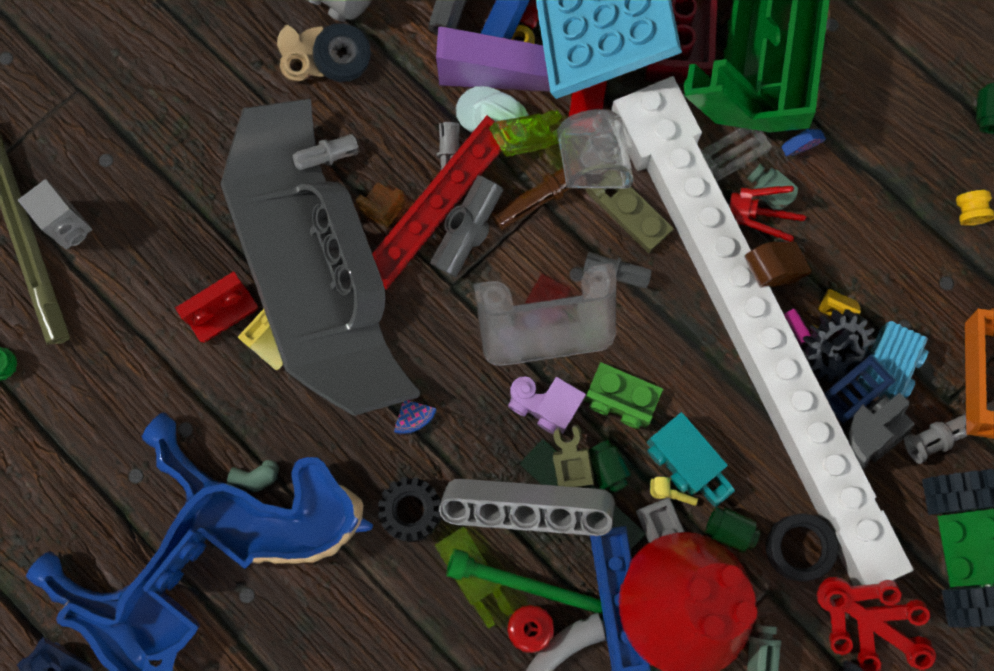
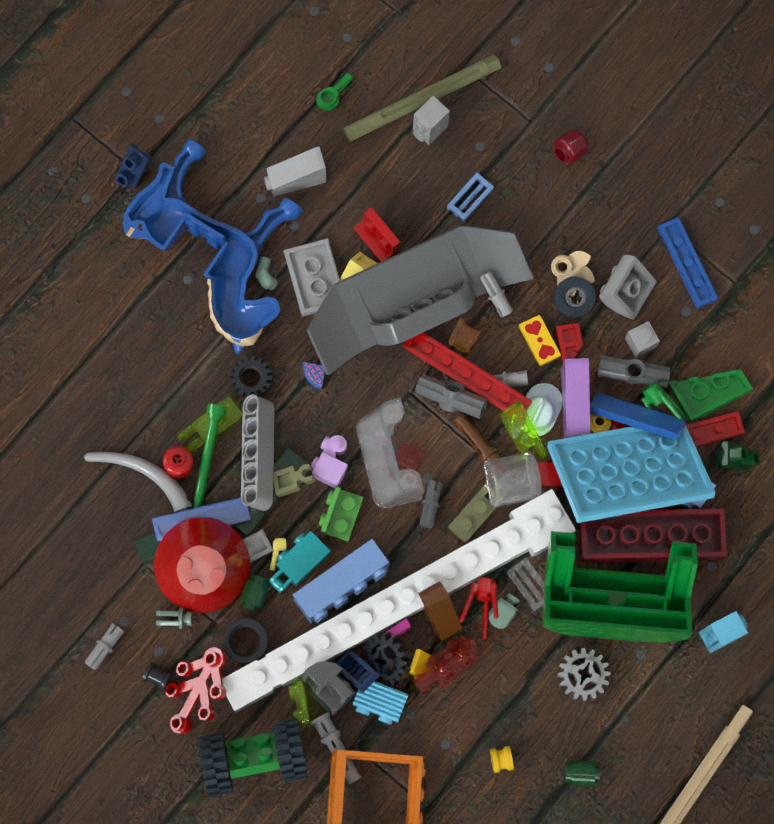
camera: 80 degrees right, 0 degrees up
dark green brick [589,440,632,494] -> none
blue tile [781,129,826,157] -> none
none -> light grey slope [264,146,326,197]
none -> light grey tile [283,238,340,317]
none -> clear neon green plate [289,679,311,728]
none -> medium blue brick [293,539,389,624]
none -> clear red brick [412,635,481,695]
none -> medium blue tile [447,173,494,222]
none -> yellow tile [518,315,561,367]
none -> dark red head [553,130,588,164]
none -> red tile [555,323,583,364]
none -> light grey gear [557,648,611,701]

